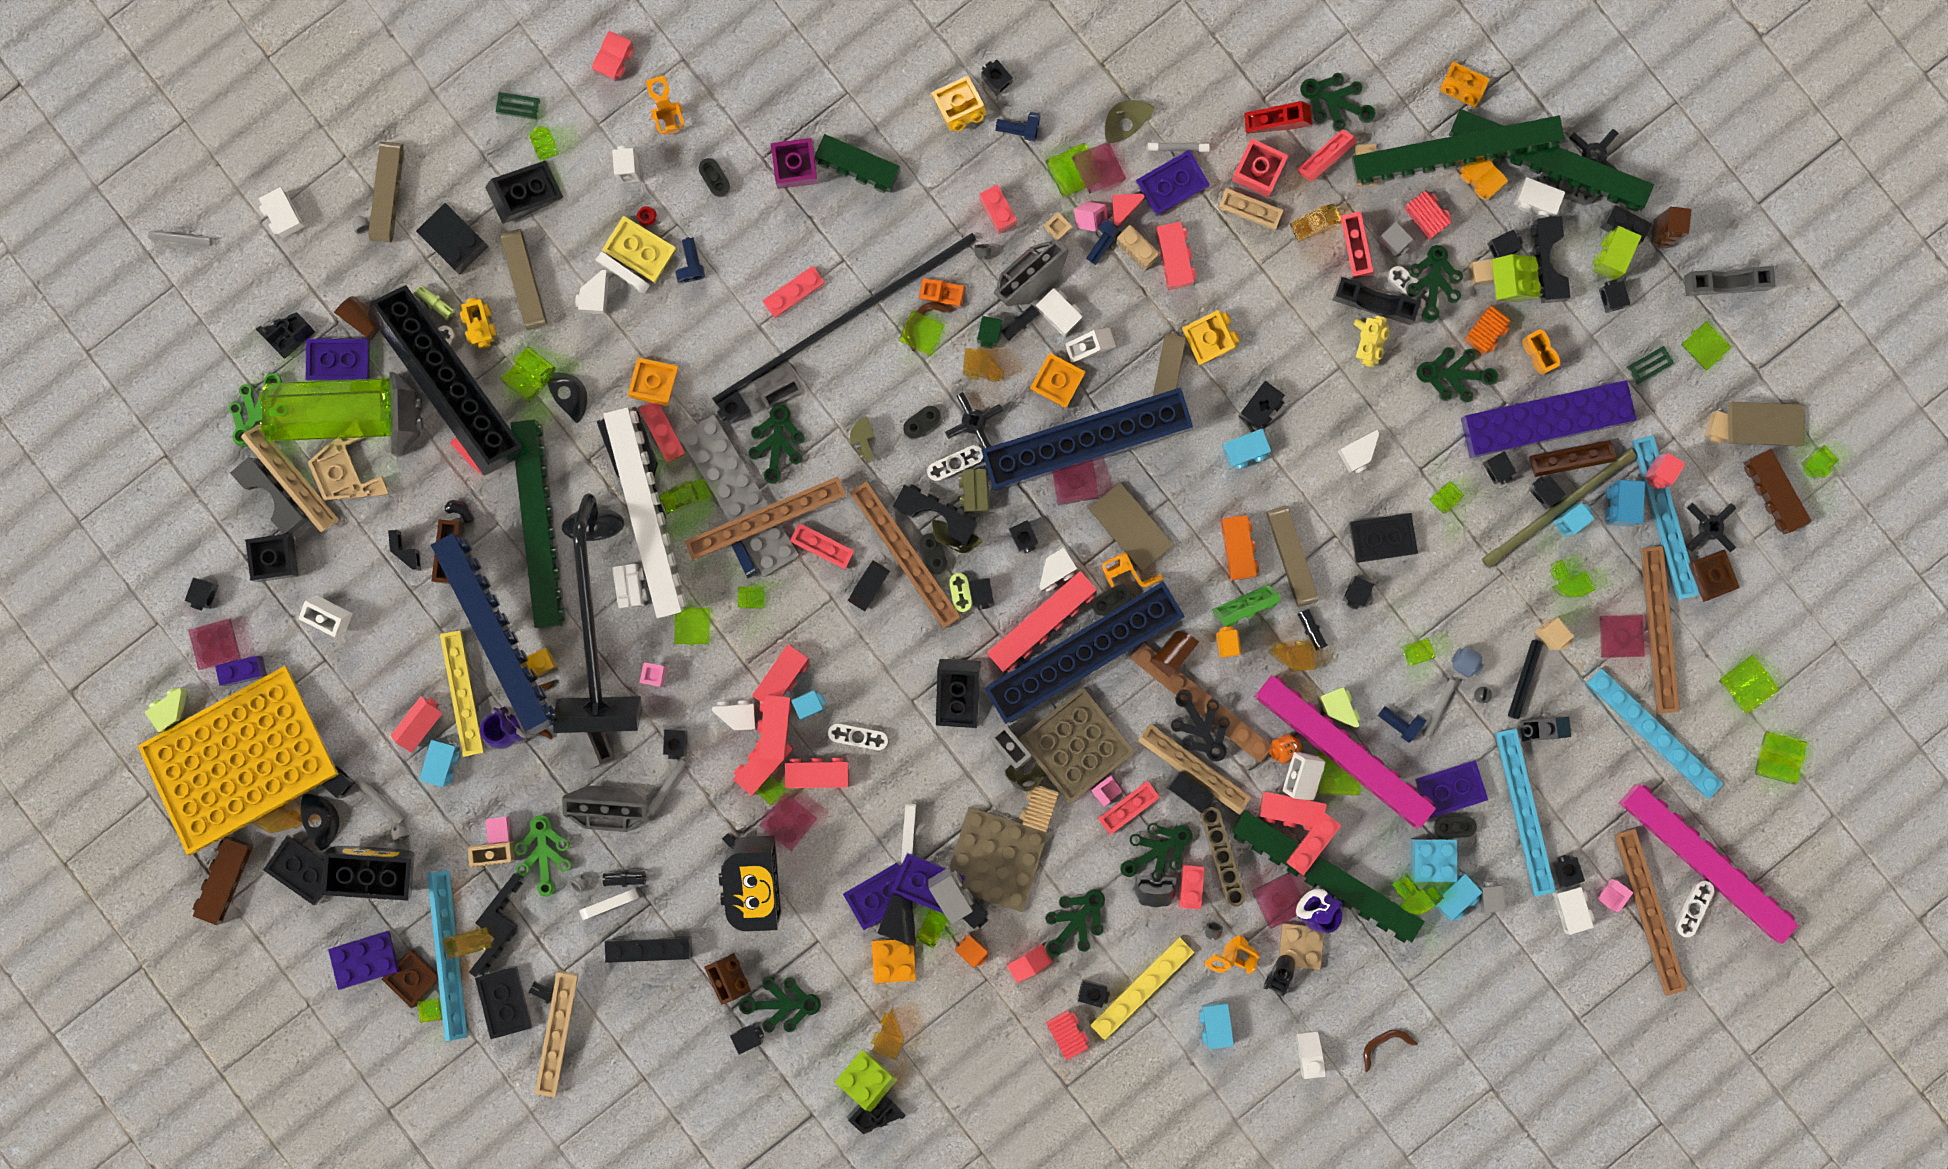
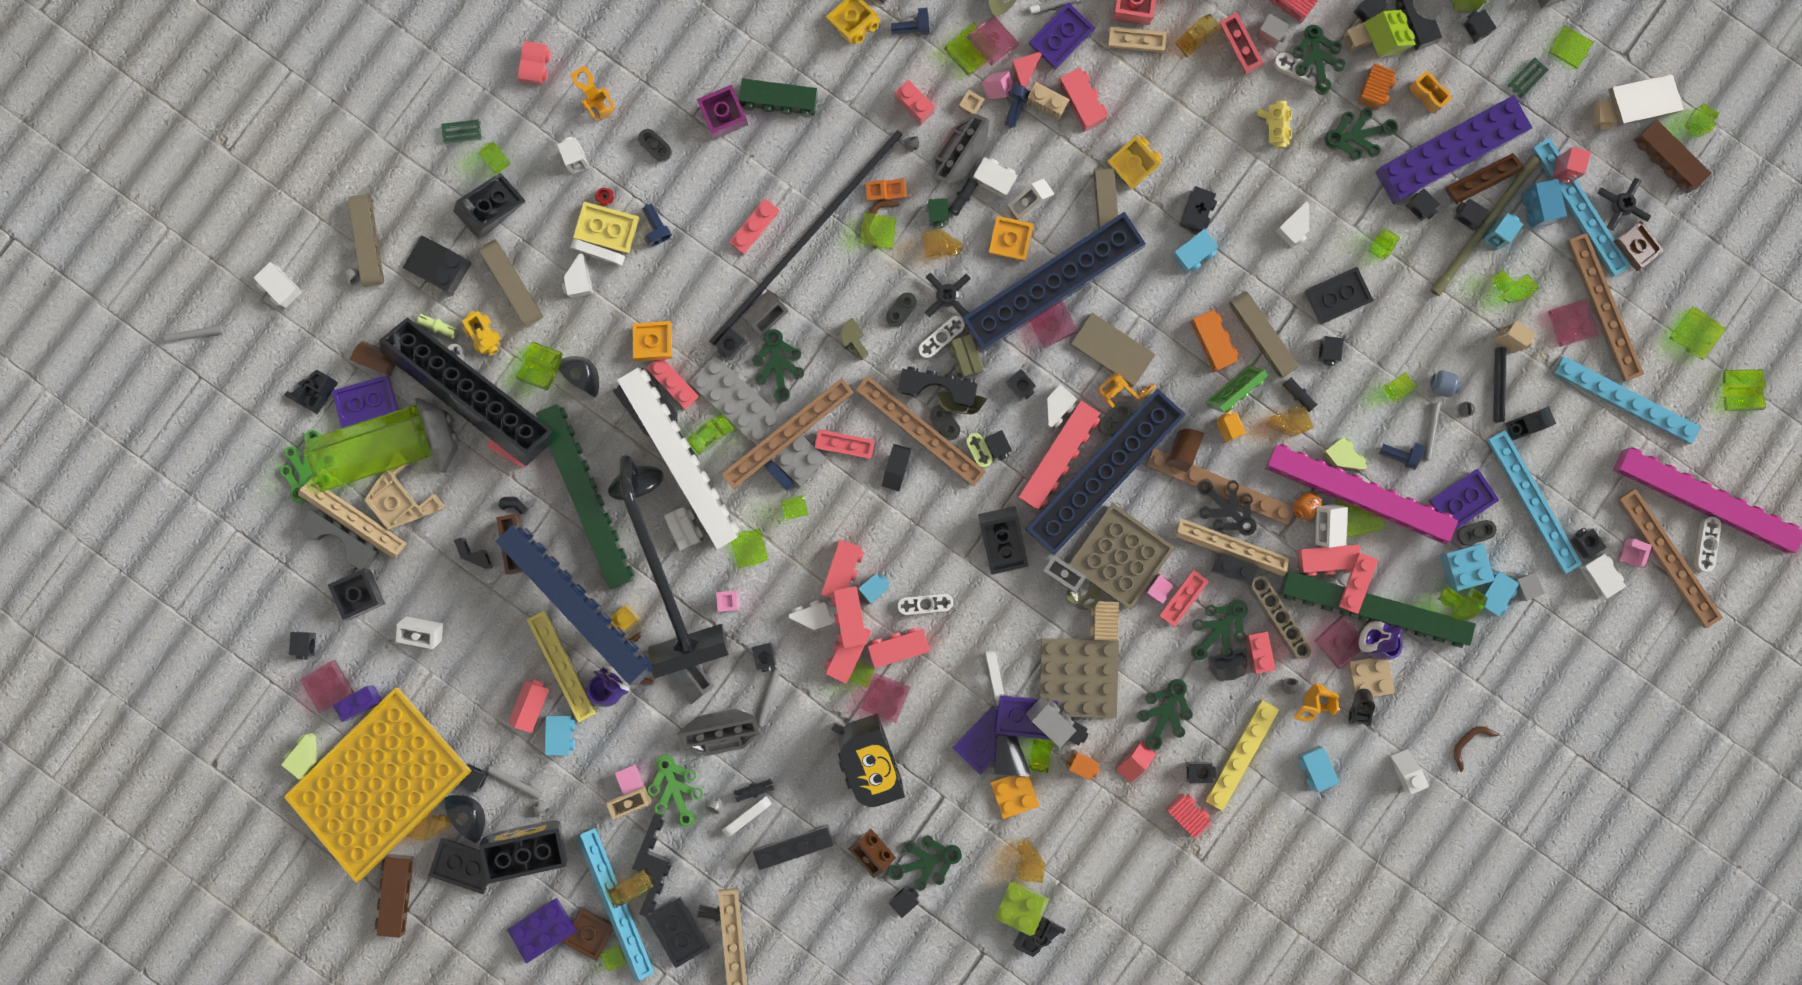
camera: 15 degrees left, 0 degrees up
black arch [1332,277,1421,325] -> none

